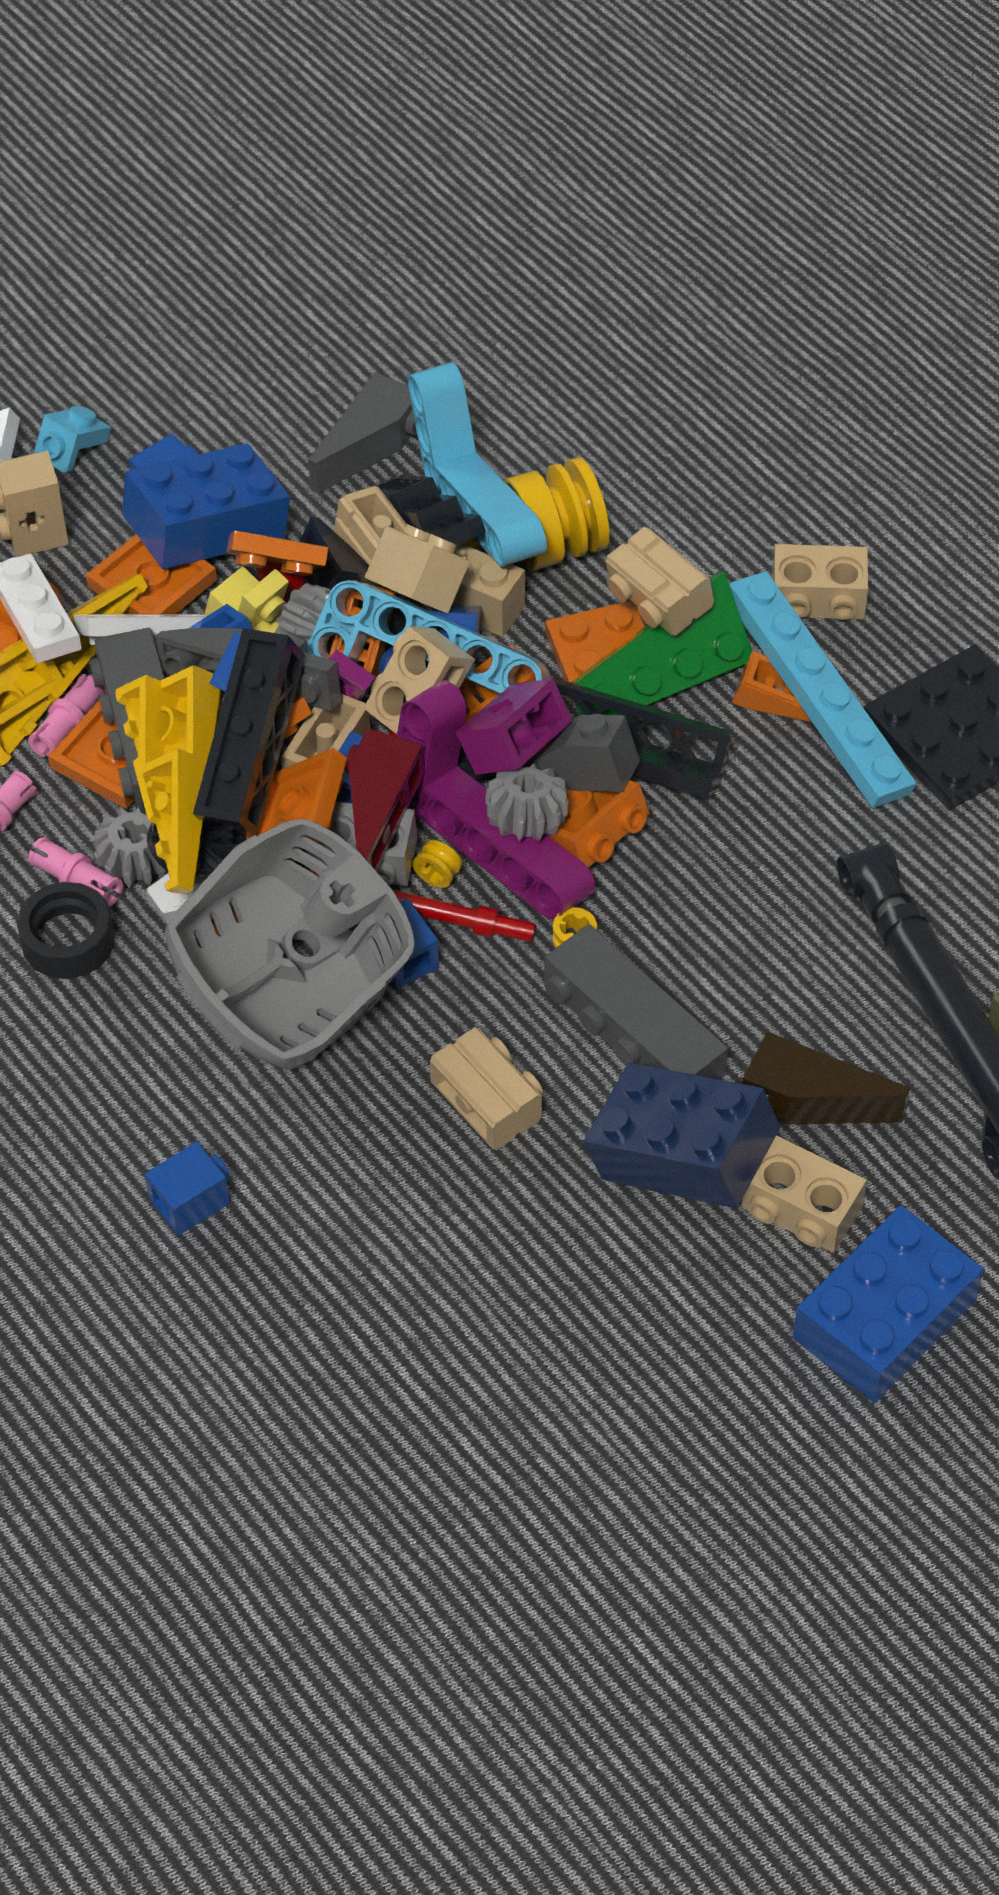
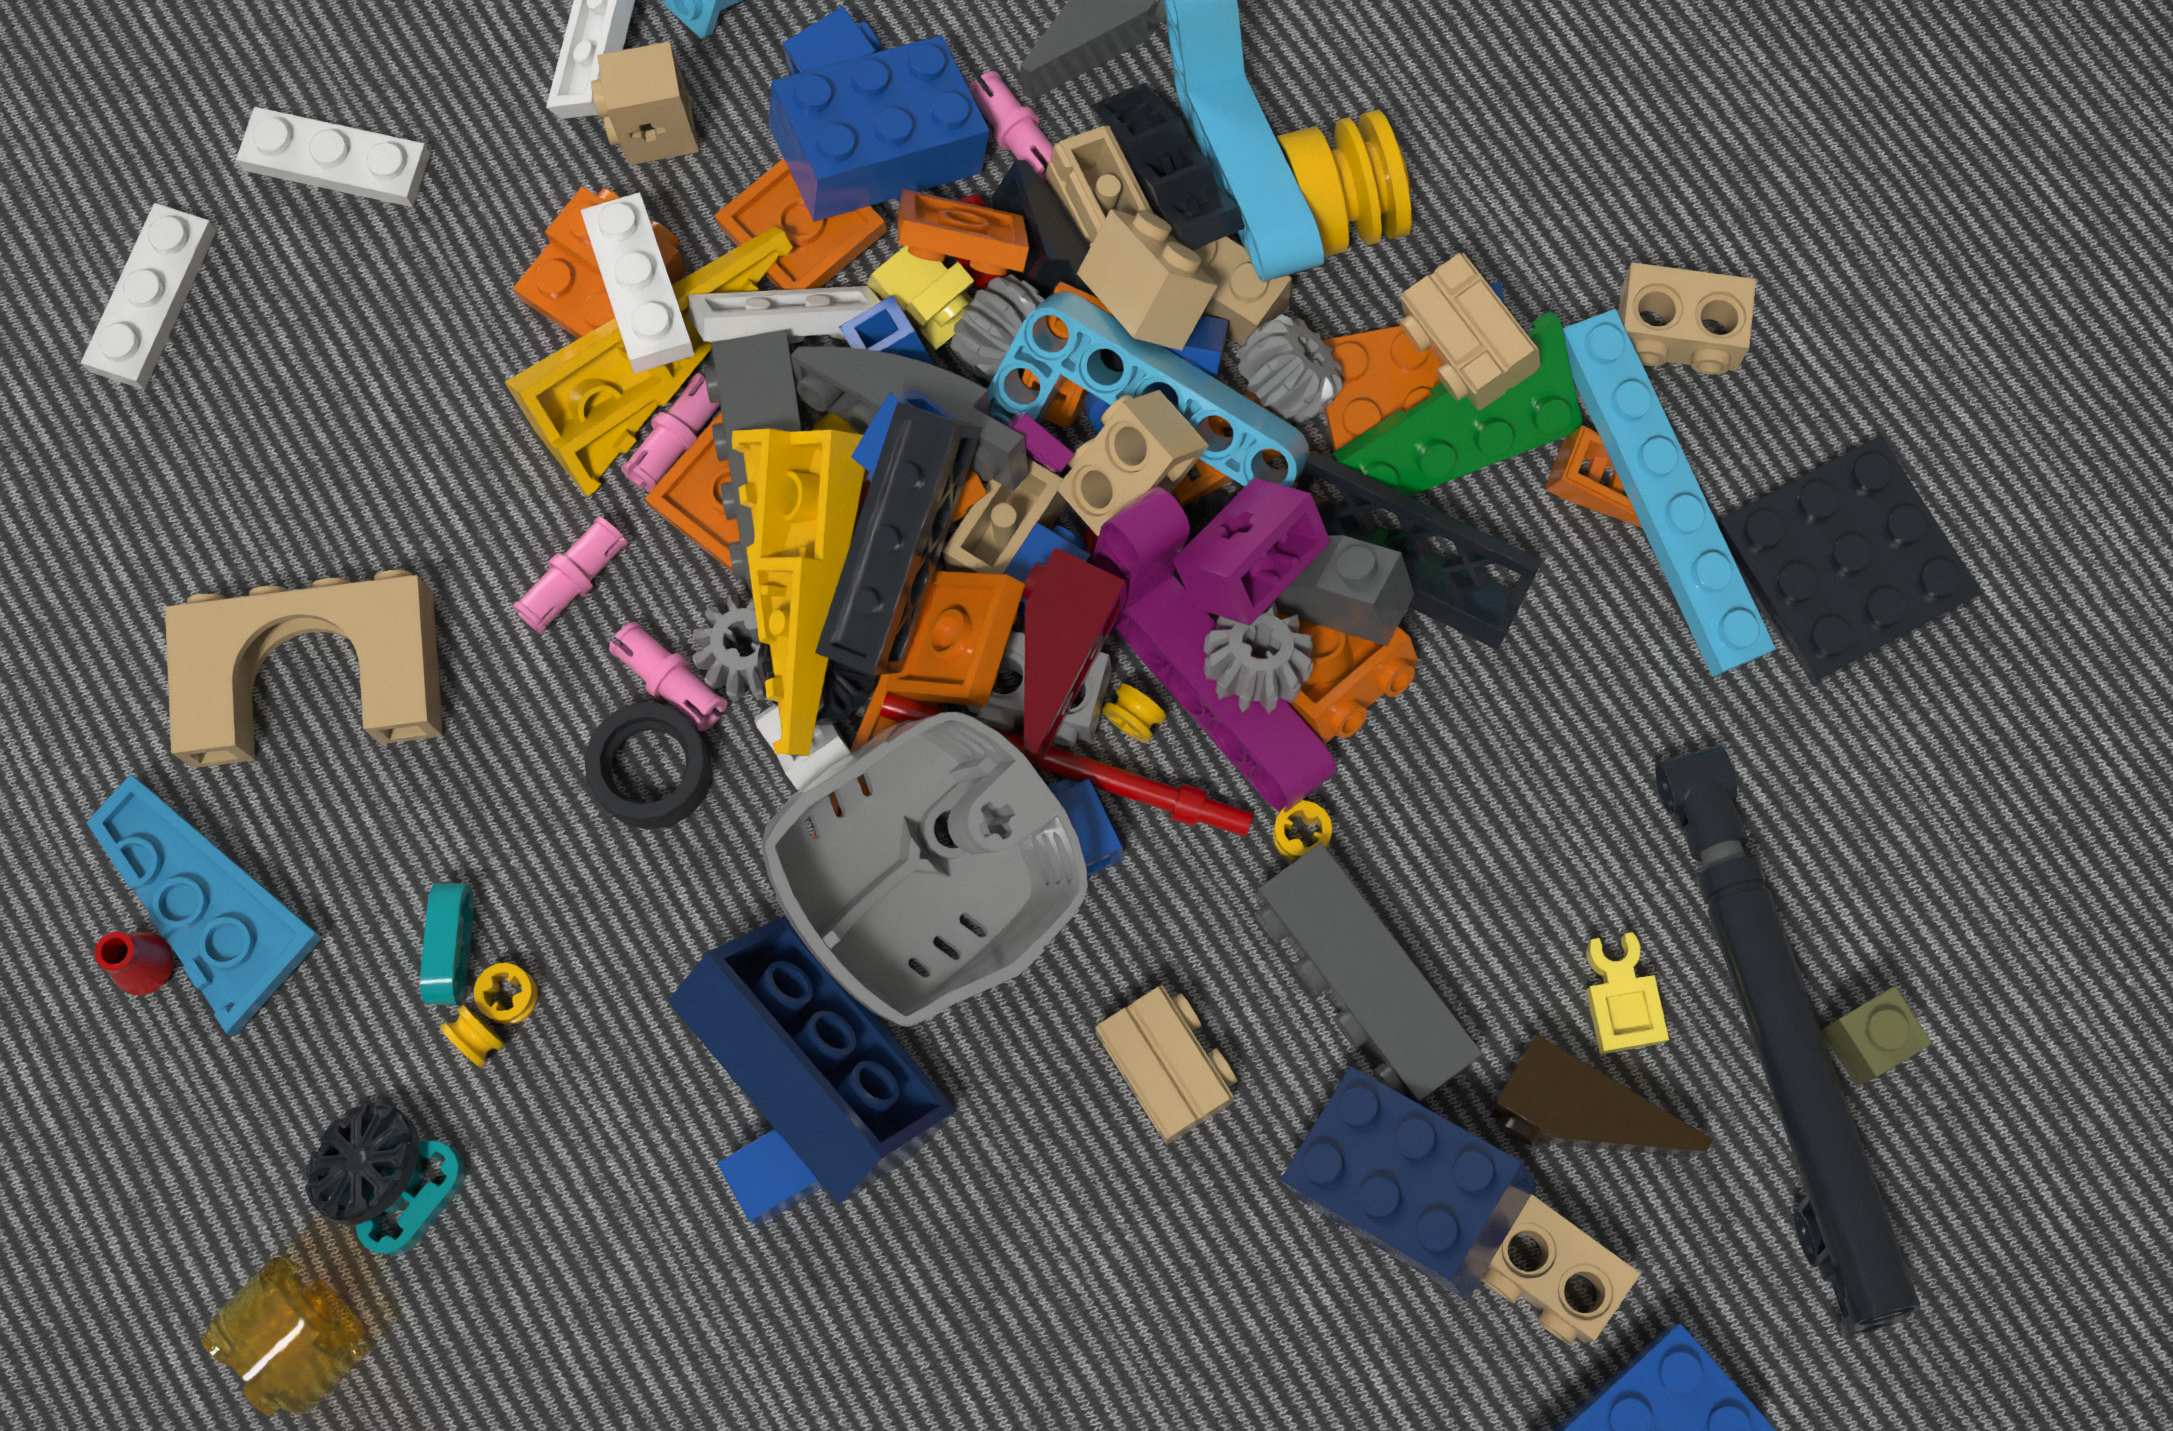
camera: 10 degrees right, 20 degrees up
none -> dark blue brick [668,915,957,1205]
none -> bright pink pin [969,71,1054,184]
none -> light grey gear [1237,314,1343,425]
none -> light yellow plate [1586,932,1669,1054]

